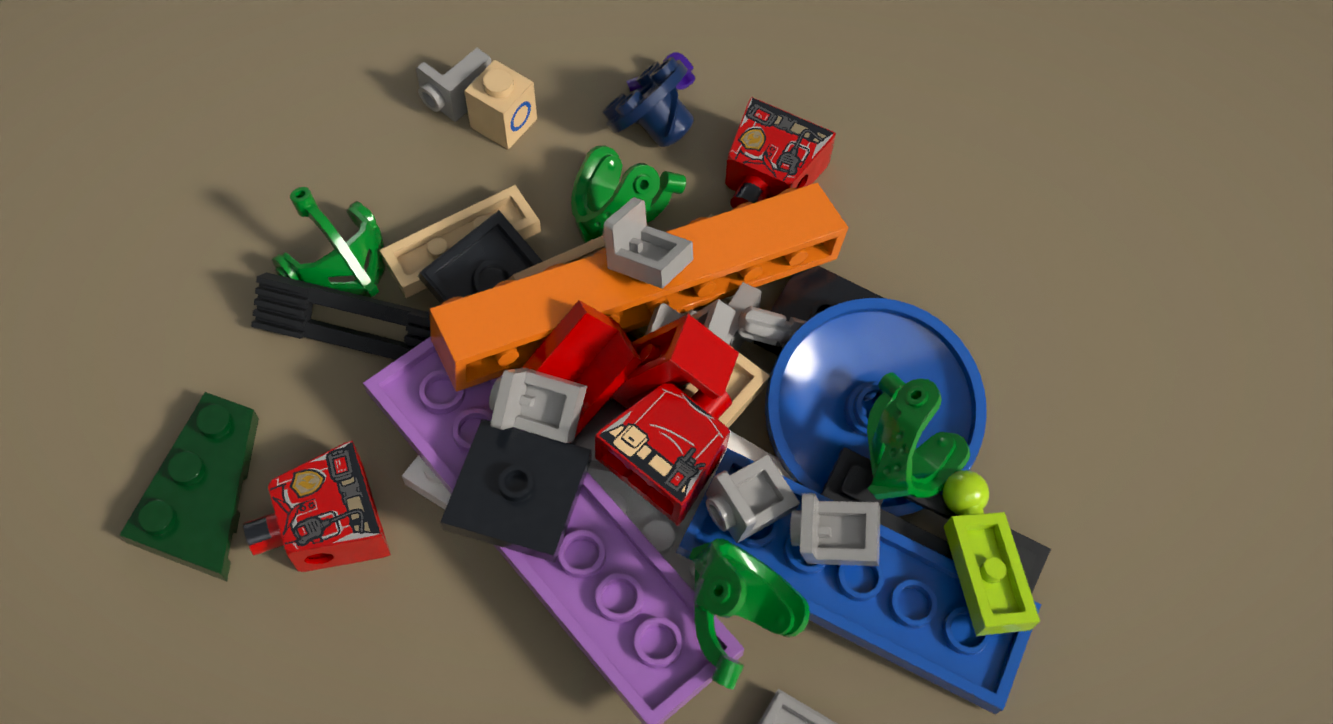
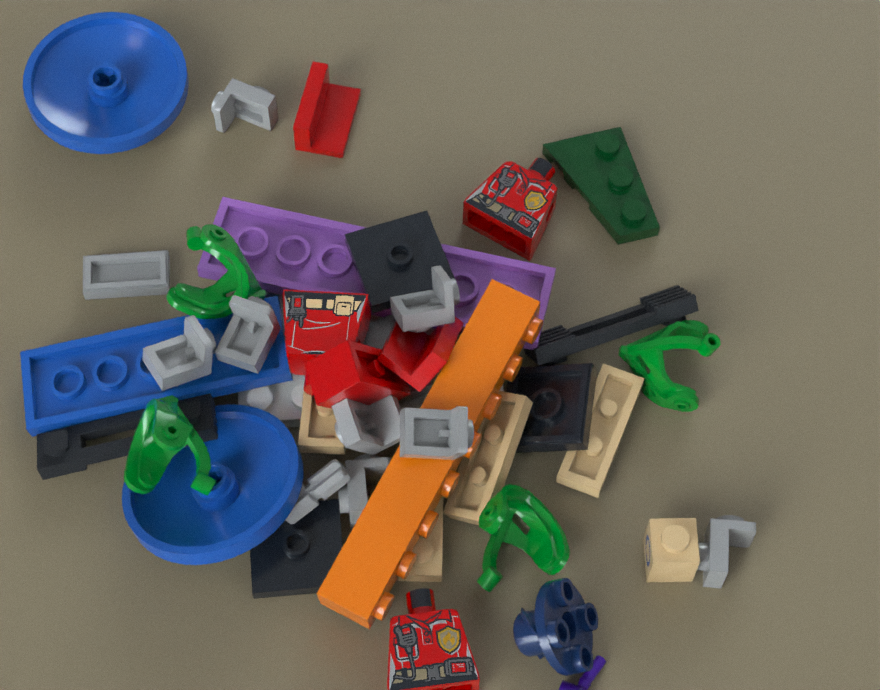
camera: 145 degrees right, 0 degrees up
lime plate [943,470,1040,636] -> none

